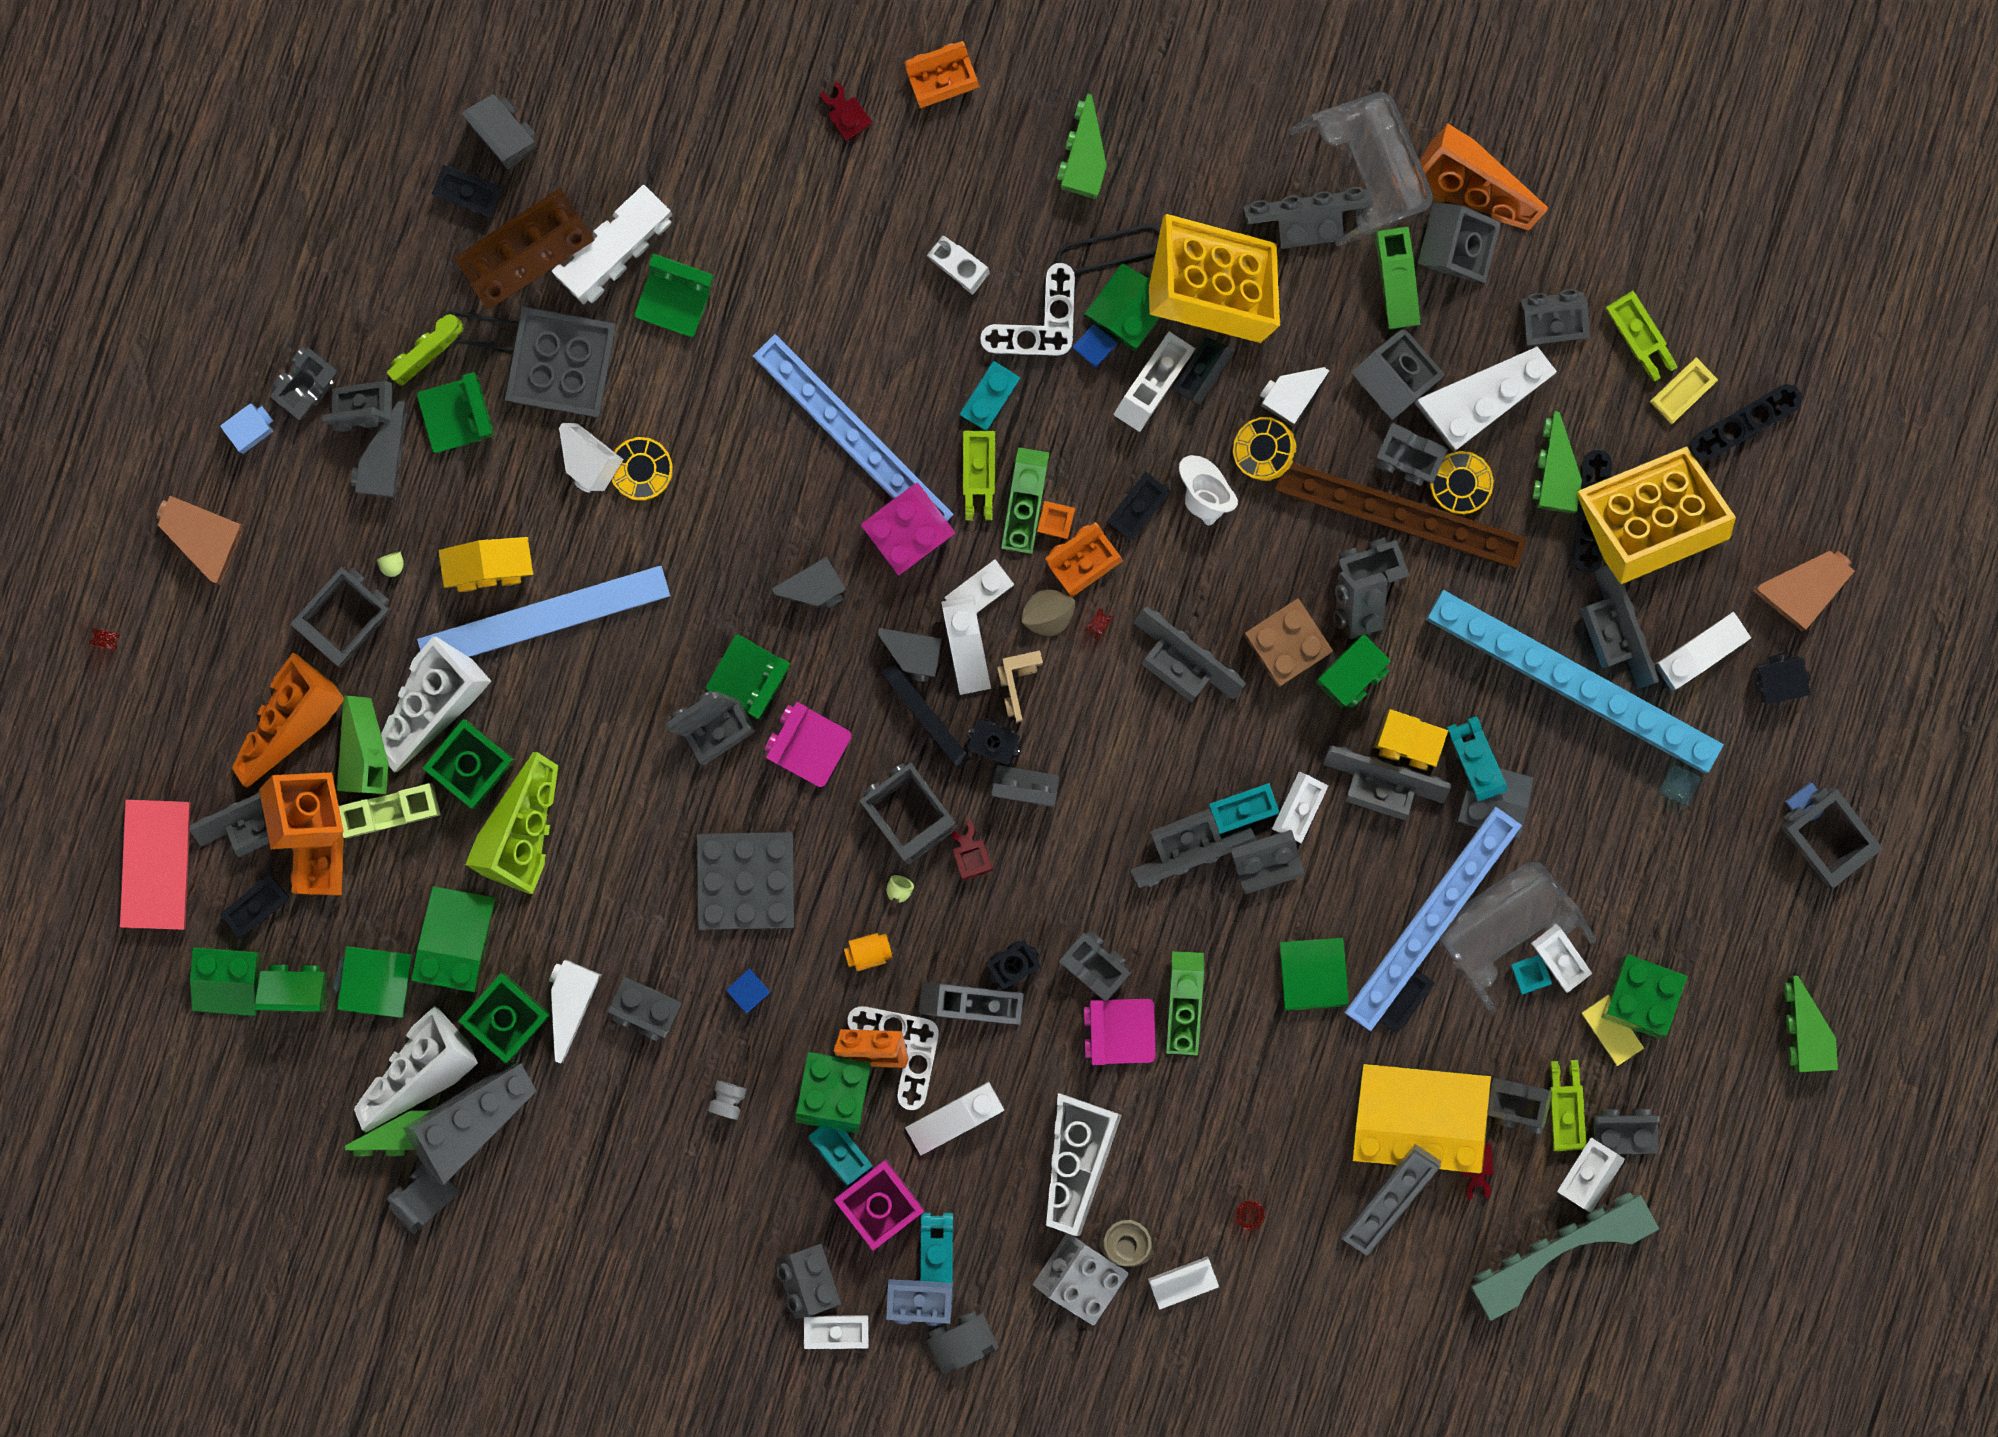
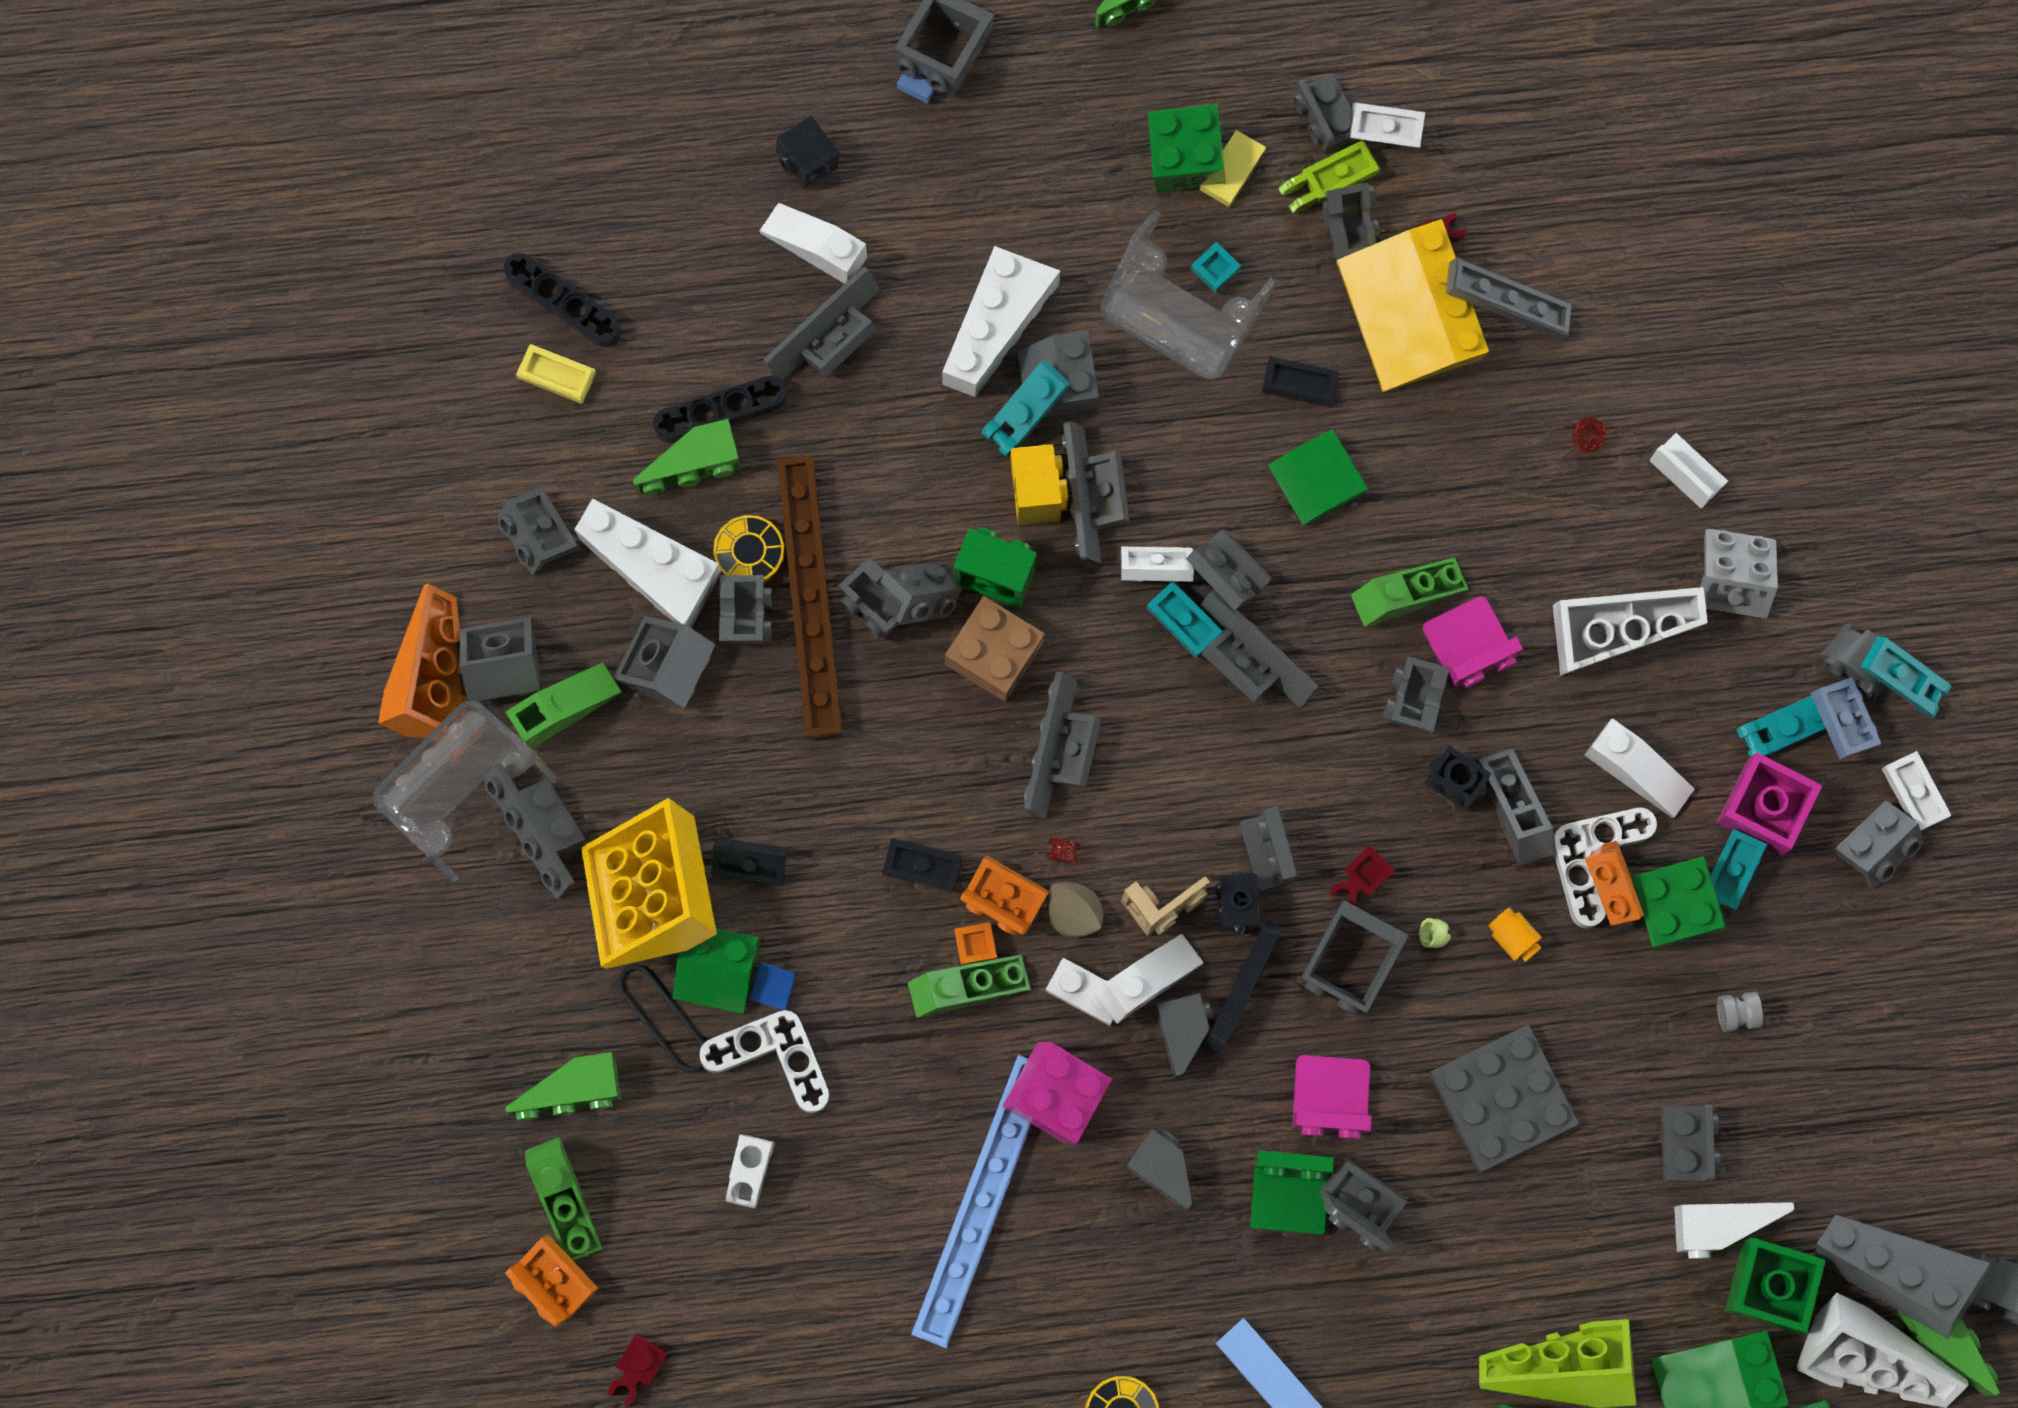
camera: 115 degrees left, 10 degrees down
blue slope [726,968,771,1014] -> none
teal plate [960,361,1020,431] -> none
lime hinge [963,431,995,520] -> none
dark tan piece [1098,1220,1154,1267] -> none
white slope [1113,331,1195,432] -> none
white piece [1179,455,1238,525] -> none
tile [1233,417,1296,481] -> none
white slope [1260,367,1329,427] -> none
light blue tile [1345,806,1522,1031] -> none
medium azure brick [1425,590,1724,773] -> none
sand green arch [1470,1192,1659,1321] -> none
white plate [1531,924,1592,993] -> none
yellow slope [1577,447,1736,584] -> none
lime hinge [1605,291,1677,382] -> none
clear light blue plate [1658,763,1702,806] -> none
nougat slope [1753,551,1854,631] -> none
none -> bright green slope [525,1137,602,1261]
none -> white wedge [942,246,1060,397]
none -> teal plate [1860,636,1952,718]

